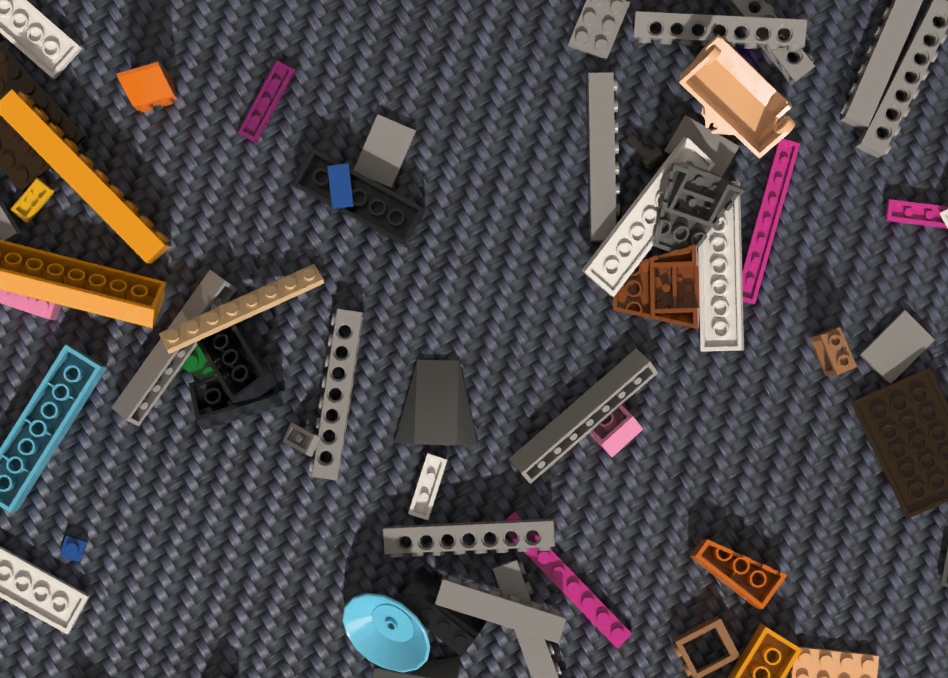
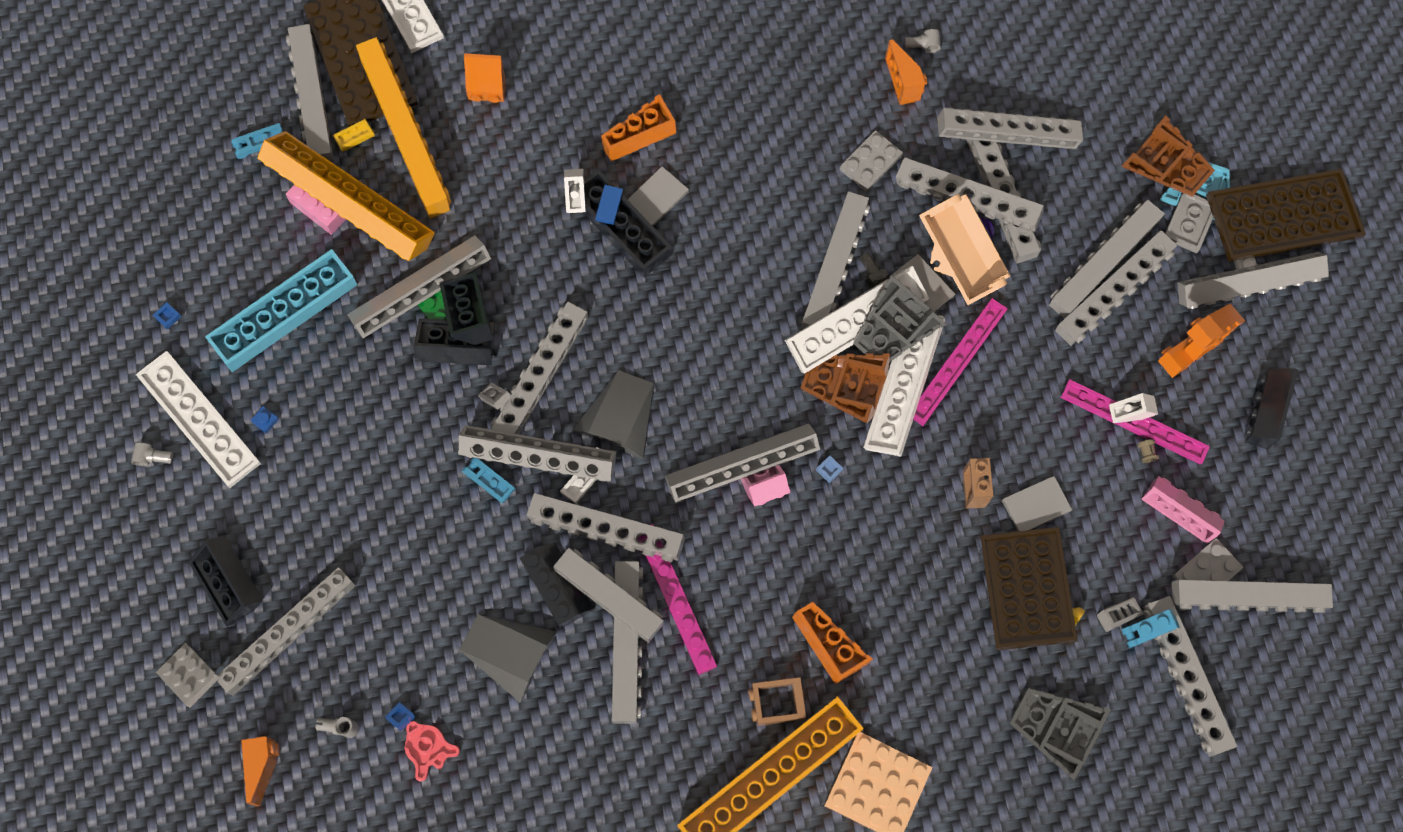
camera: 20 degrees right, 15 degrees down
tan plate [159,264,324,354] -> none
magenta tile [237,60,296,144] -> none
medium azure dish [342,593,431,673] -> none
none -> light grey brick [459,425,616,482]
none -> dark azure plate [461,457,515,504]
none -> white slope [564,169,585,213]
none -> orange wedge [601,94,676,162]
none -> medium blue plate [816,456,844,483]

